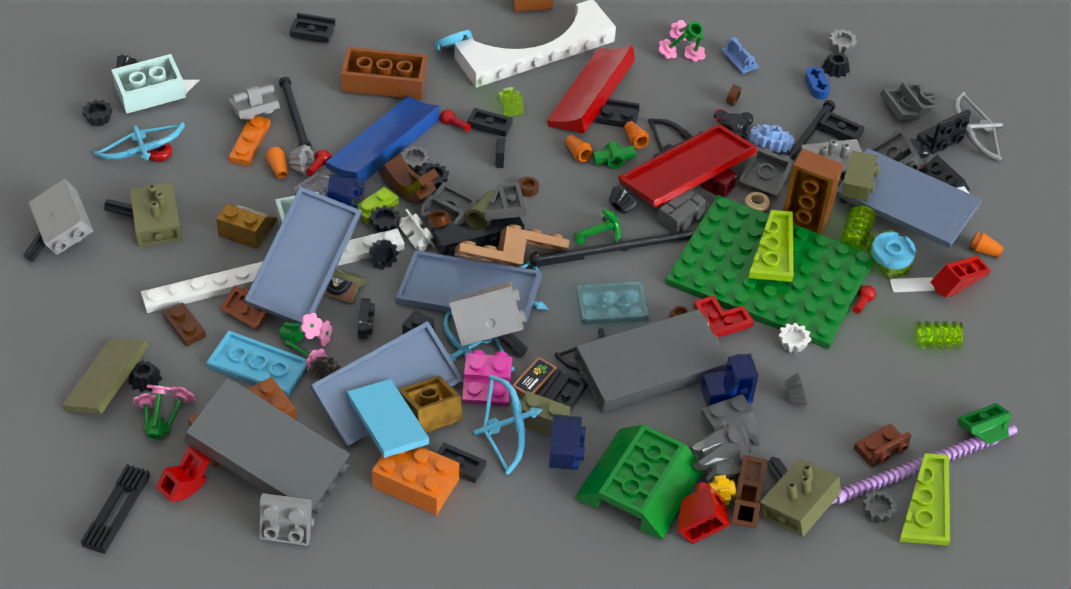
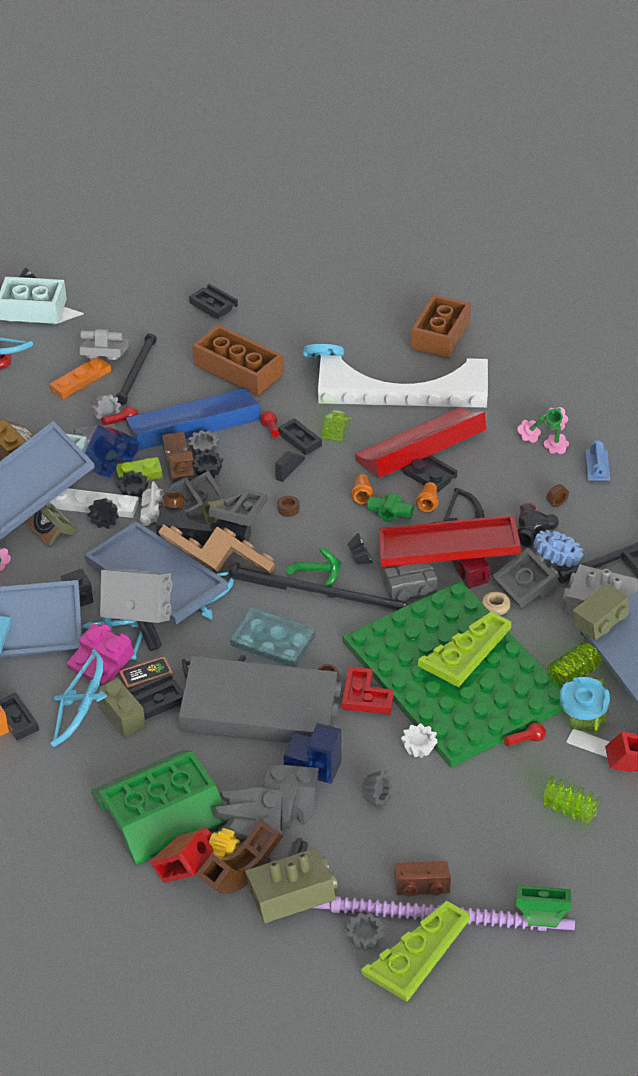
camera: 35 degrees right, 5 degrees down
orange cone [265,147,288,179] -> none
black plate [358,298,375,339] -> none
pearl gold slope [398,375,463,433] -> none
clear blue brick [549,415,586,470] -> none
dark orange brick [783,149,843,235] -> none

